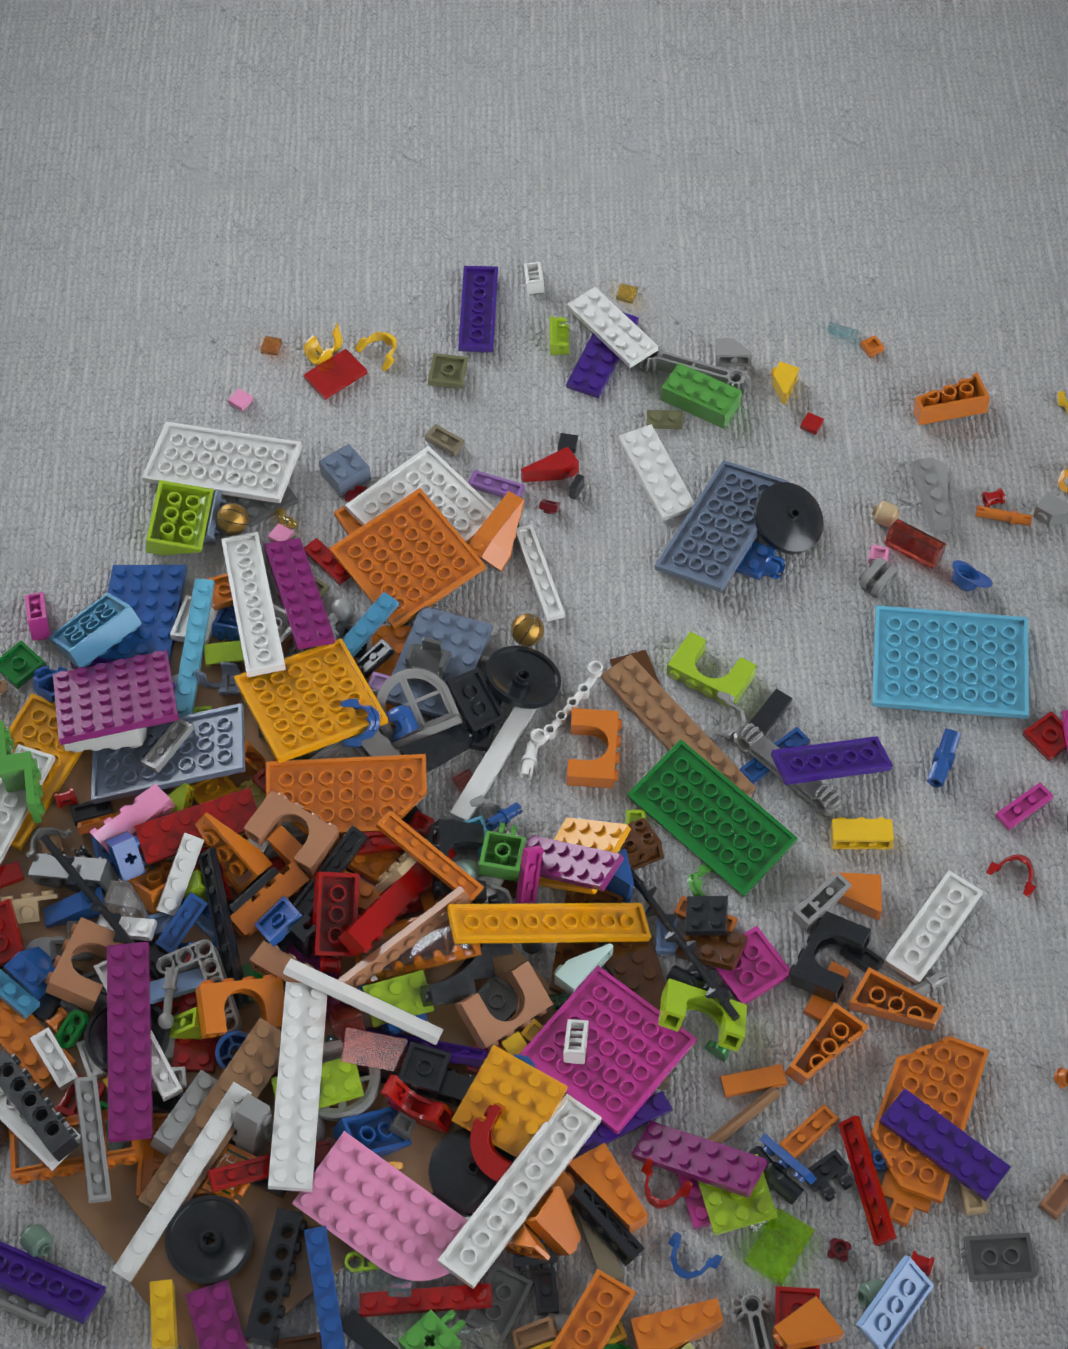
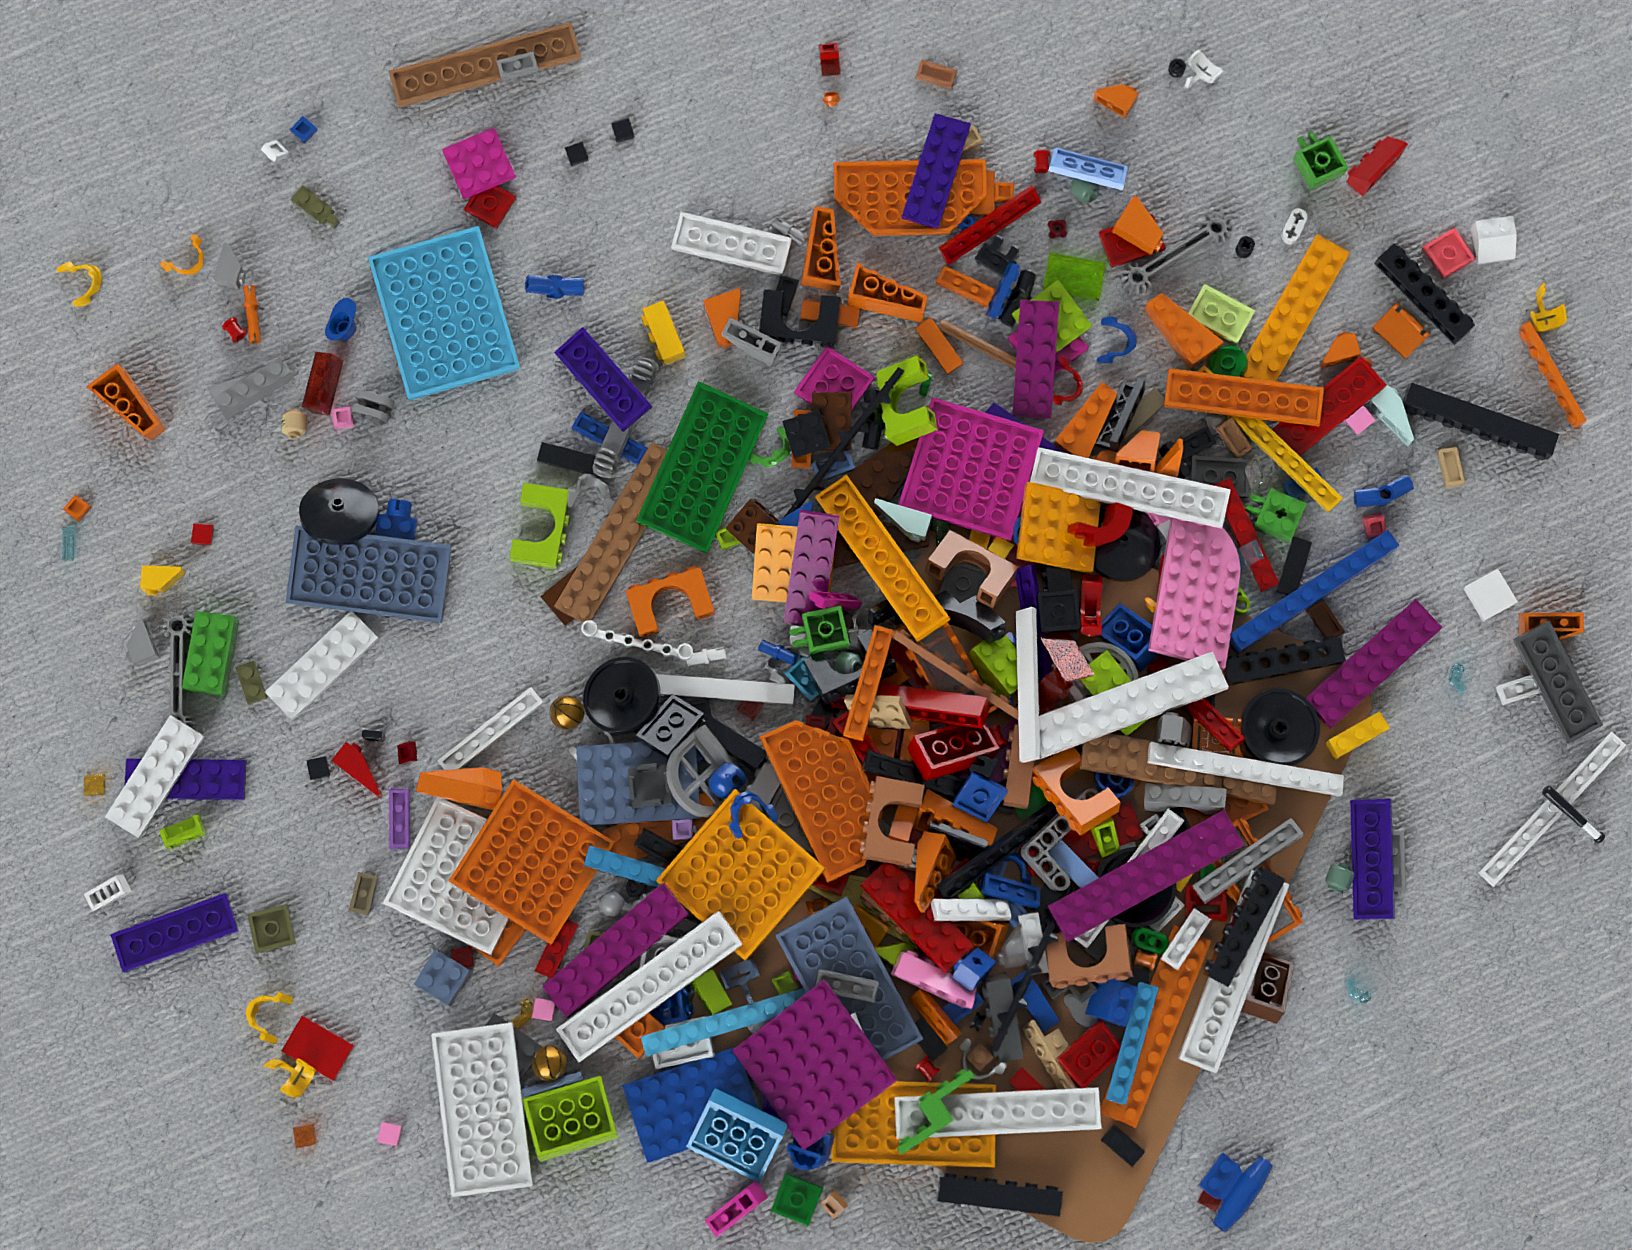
camera: 115 degrees left, 20 degrees up
light grey pin [158,967,179,1029] -> none
dark grey tile [388,1110,417,1140] -> none
white slope [563,1019,589,1064] -> none
dark grey plate [963,1233,1037,1282] -> none
red helmet [986,854,1036,897] -> none
dark pink plate [995,782,1054,831] -> none

